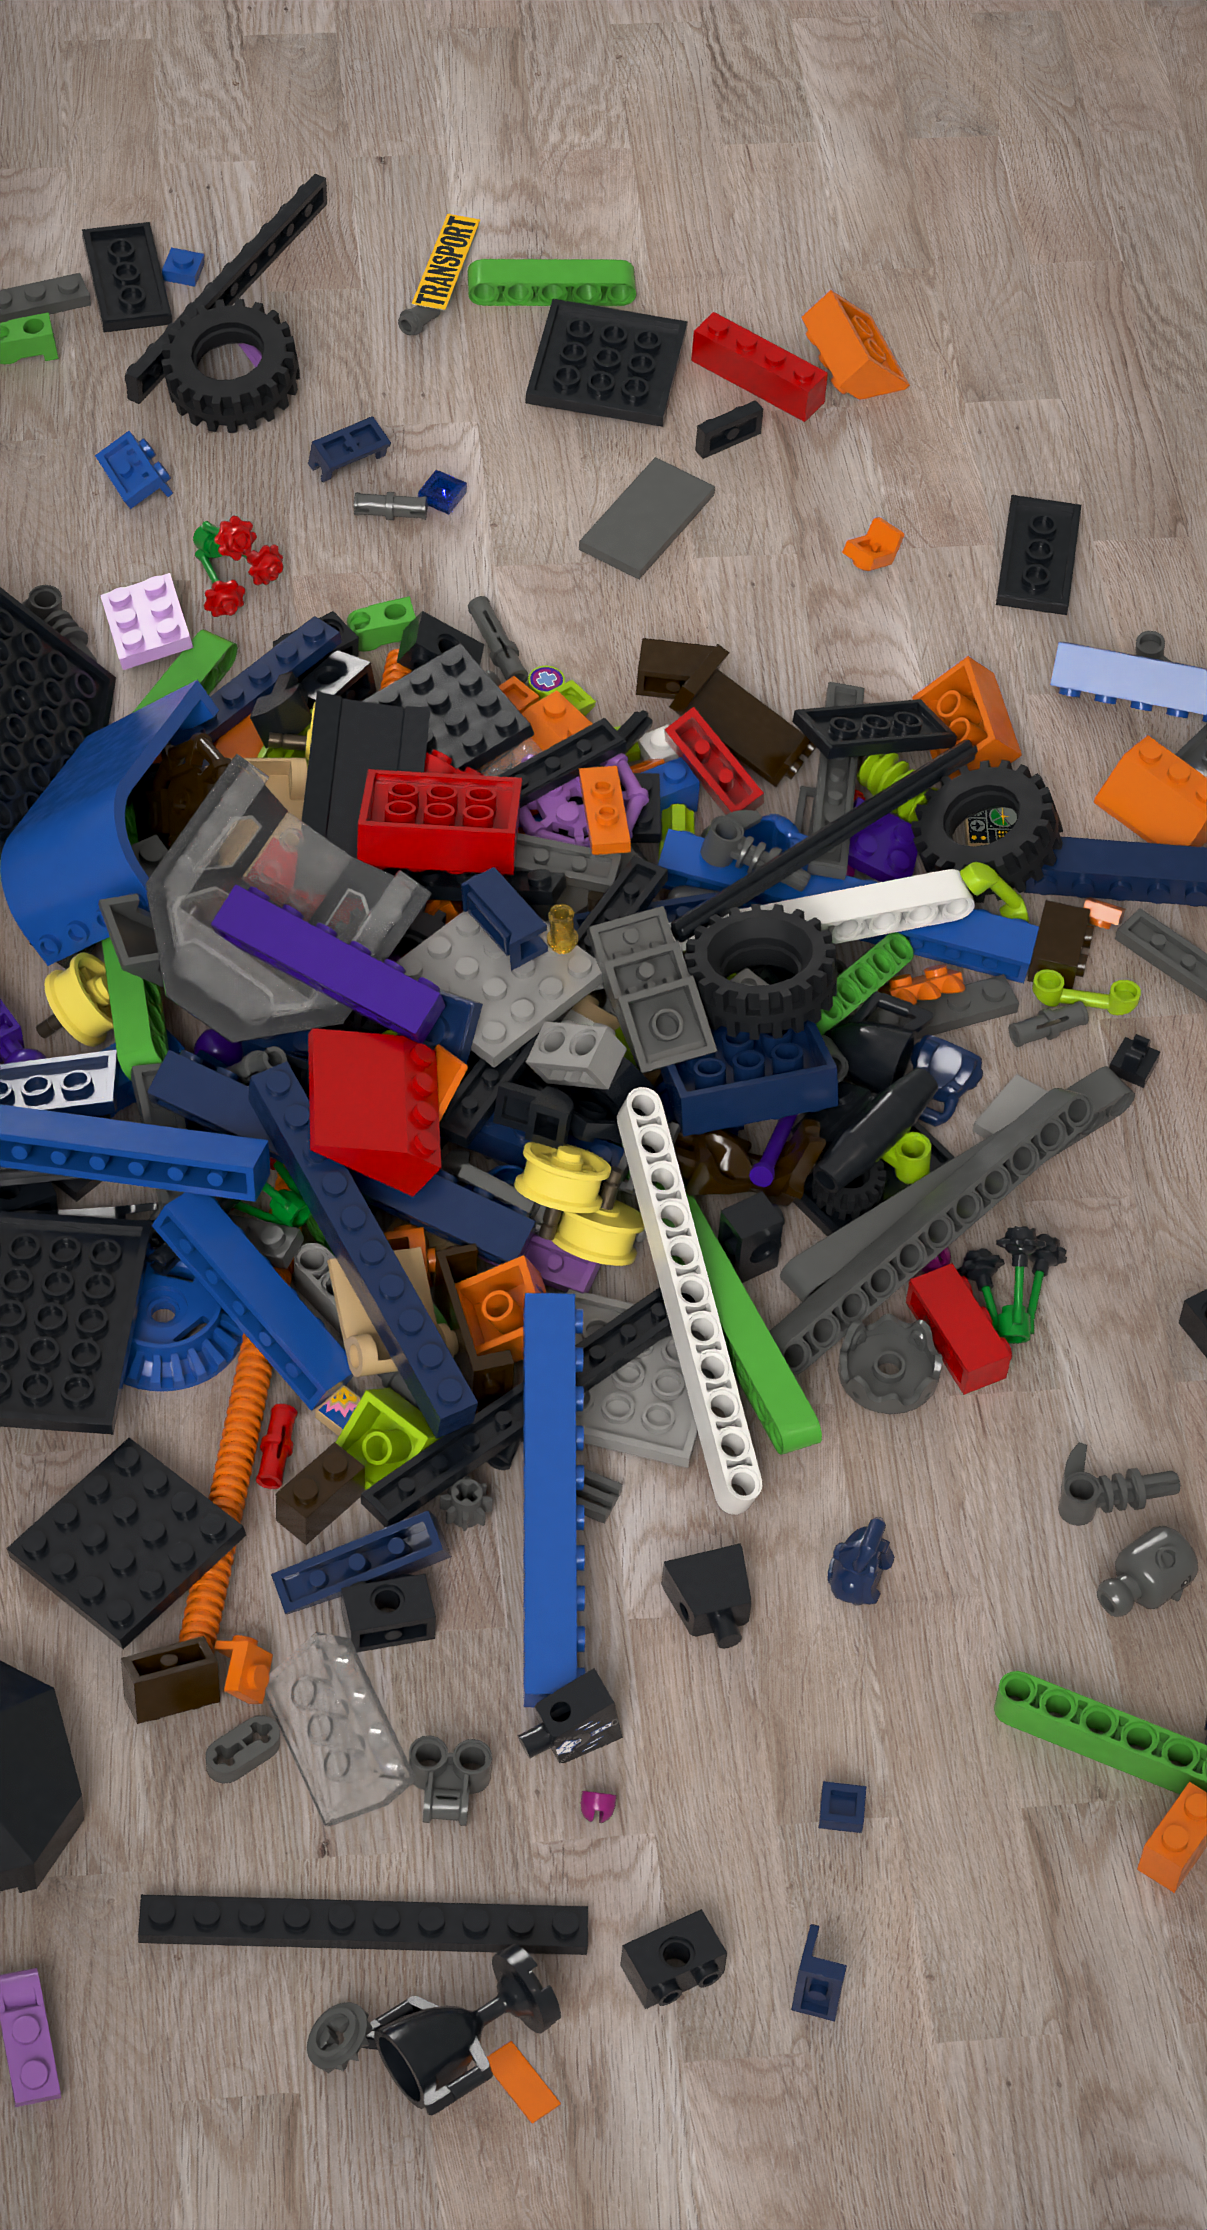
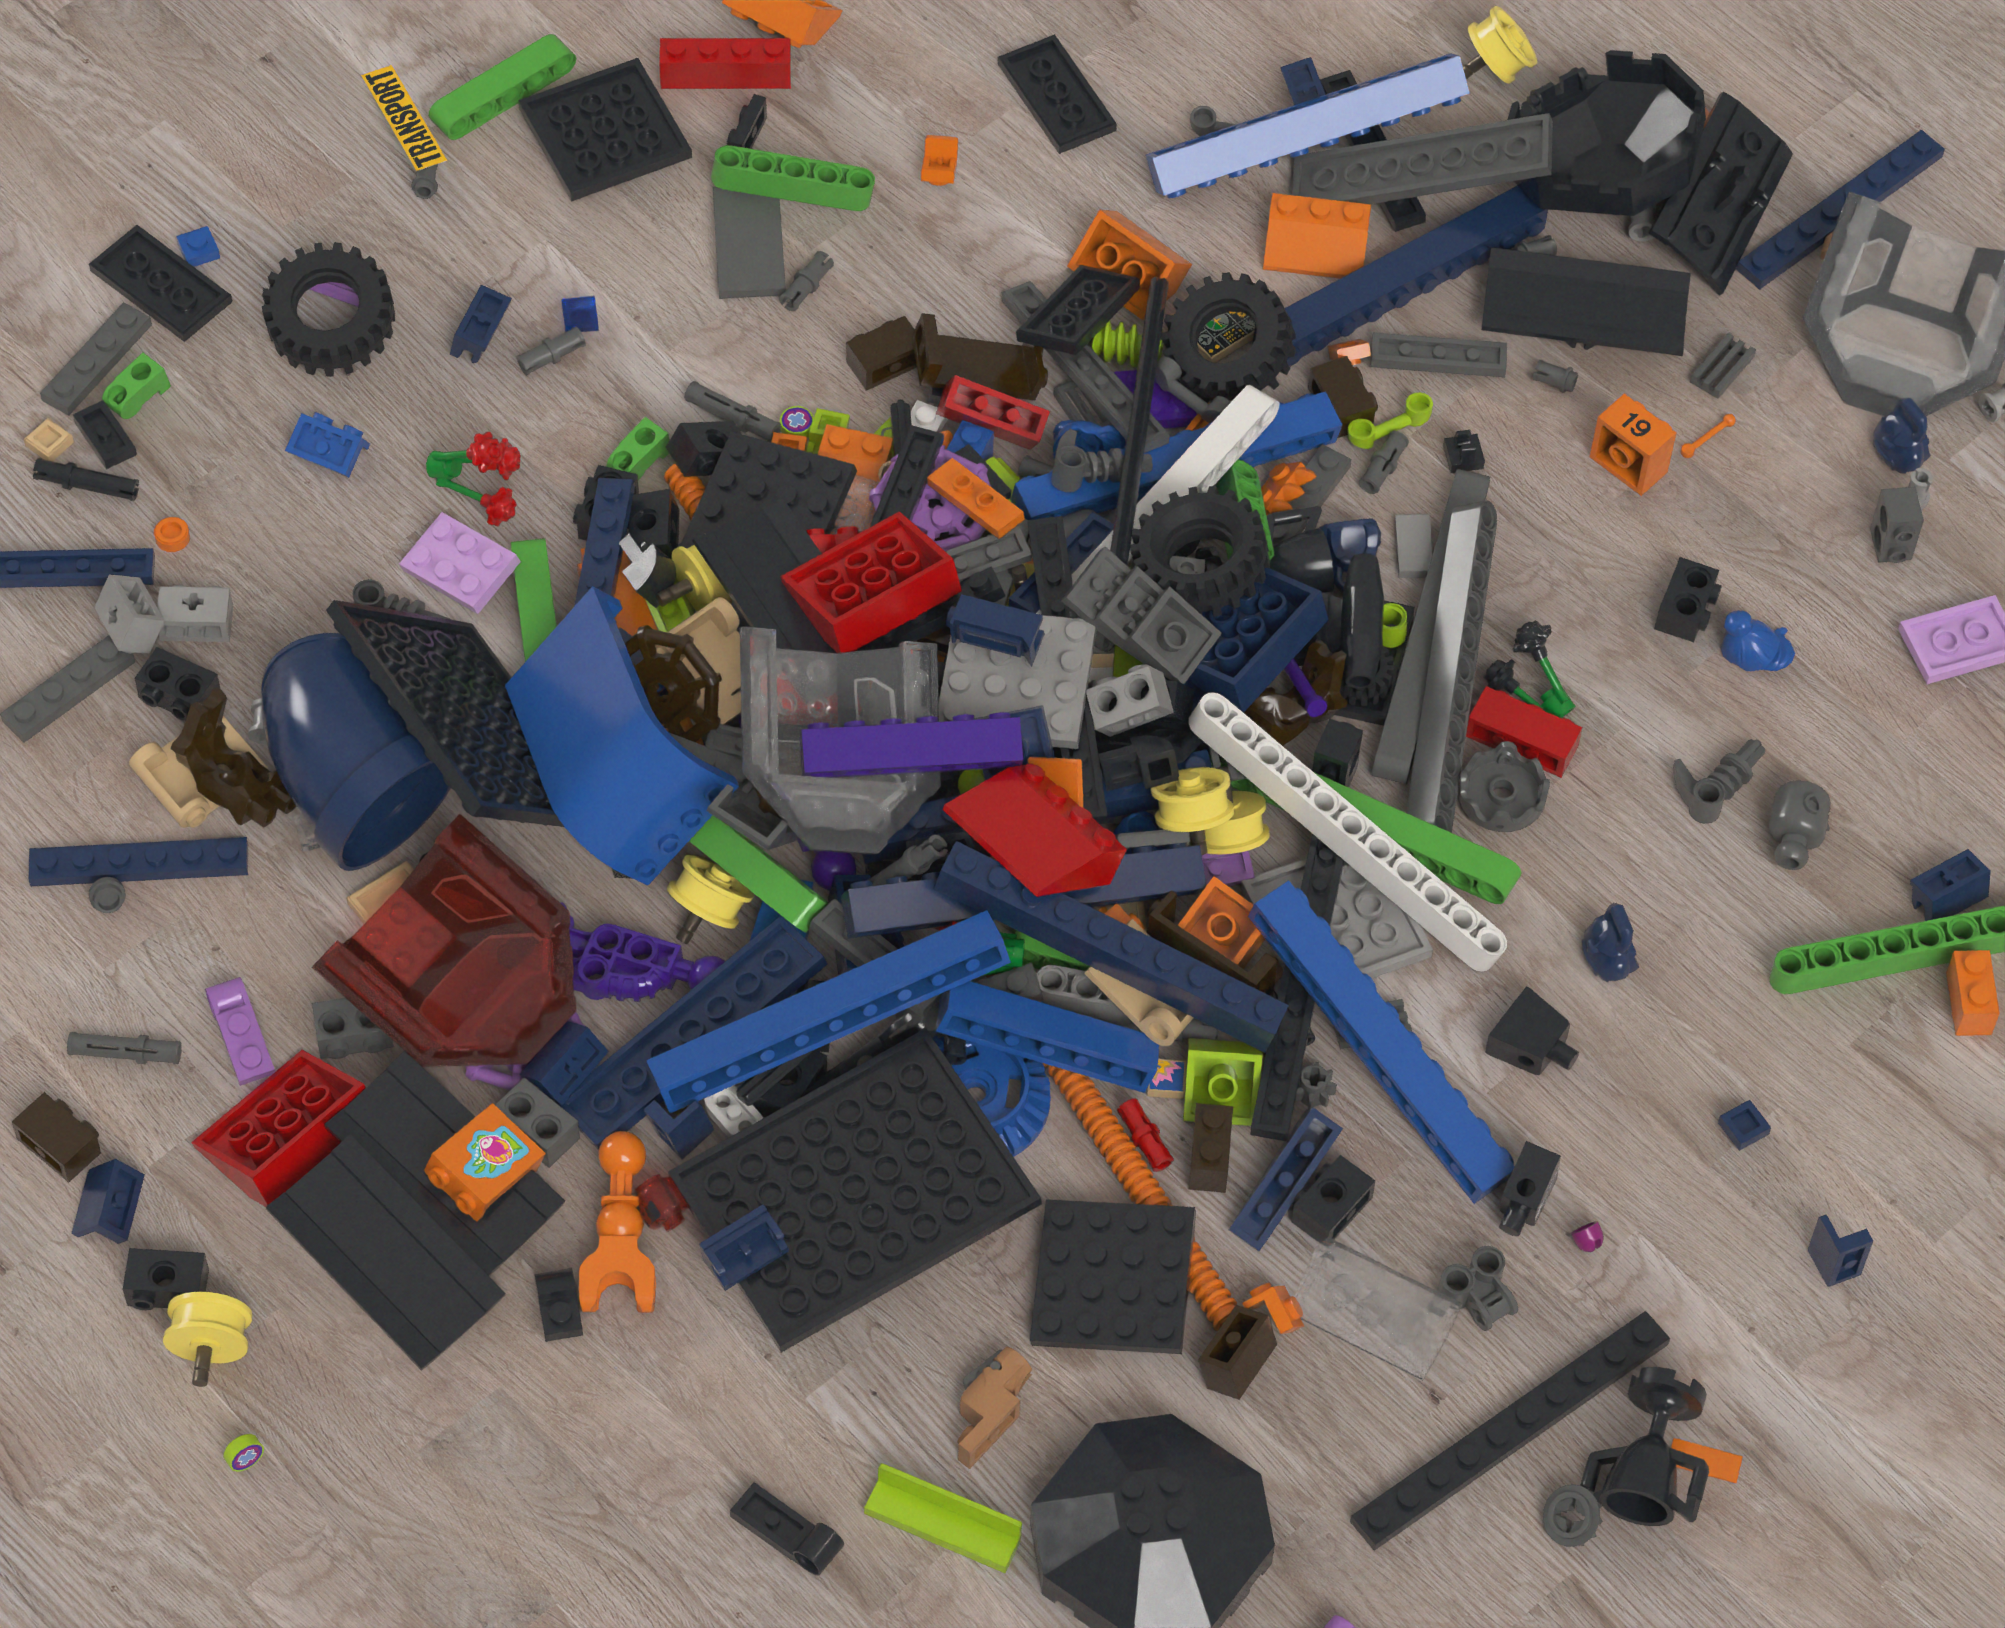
camera: 35 degrees left, 5 degrees up
black plate [125,174,327,404] -> none
dark grey beam [205,1715,280,1784] -> none
clear yellow pin [547,904,578,954] -> none
black brick [620,1909,727,2009] -> none
lime bar [960,862,1029,923] -> none
none -> bright green beam [711,145,875,211]
none -> dark grey pin [779,251,834,311]
none -> dark grey bar [1155,356,1231,423]

